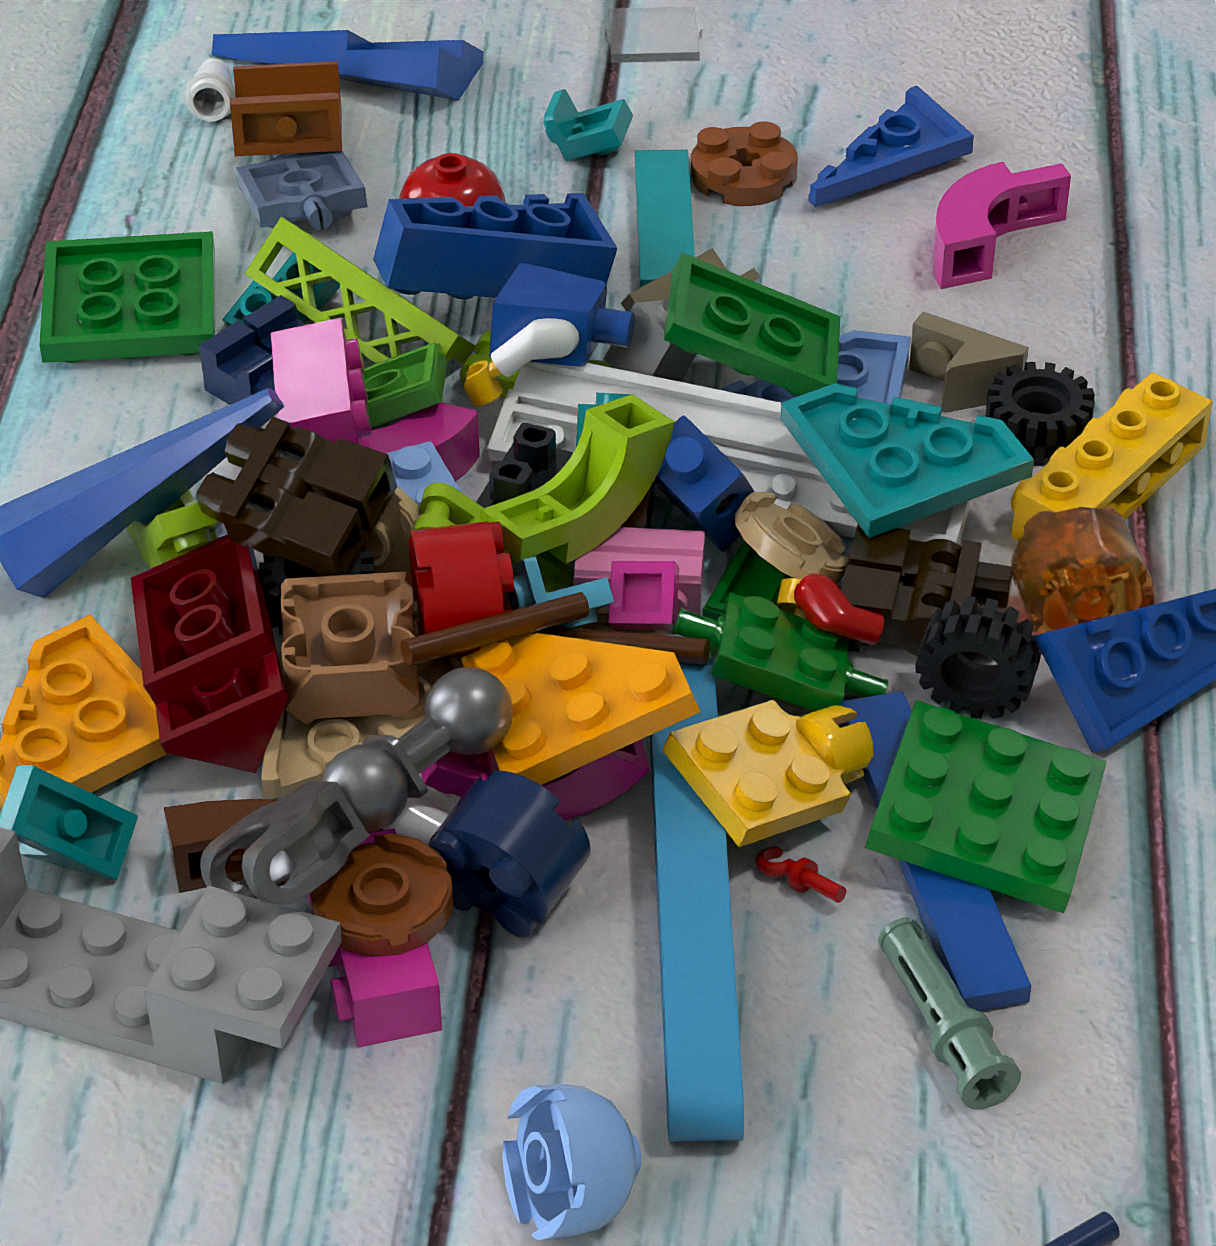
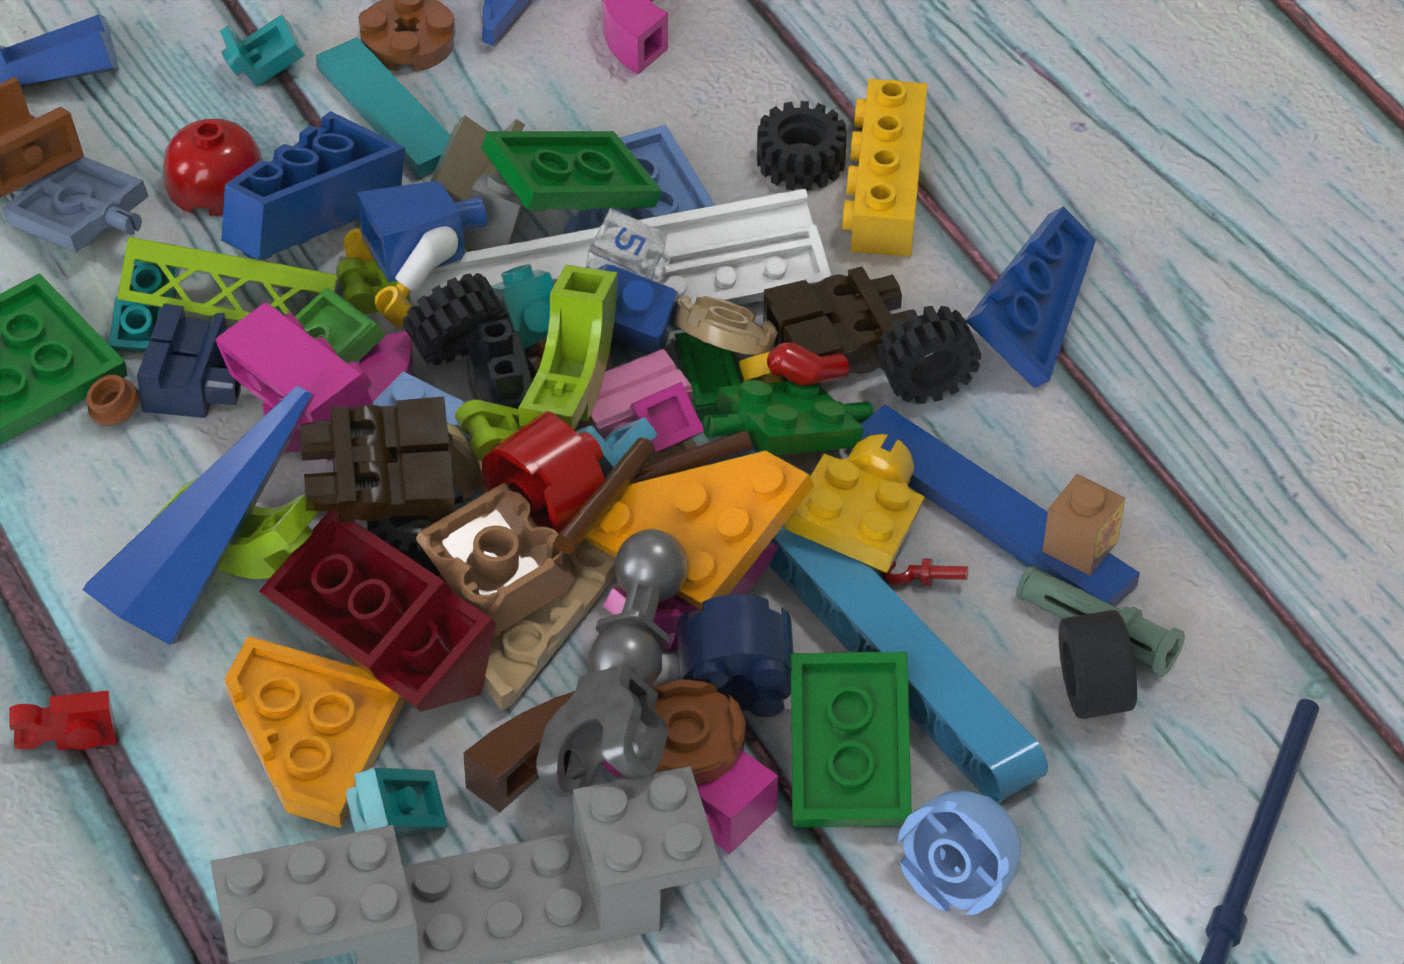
camera: 35 degrees left, 5 degrees up
teal plate [781,383,1034,538] -> none
green plate [865,700,1107,913] -> none
dark tan slope [909,312,1029,412] -> none
clear orange brick [1011,507,1154,634] -> none
none -> dark orange plate [86,375,140,426]
none -> black tyre [403,273,508,365]
none -> clear brick [586,208,671,283]
none -> green plate [791,652,912,827]
none -> medium nougat brick [1042,474,1125,576]
none -> black tyre [1058,610,1137,719]

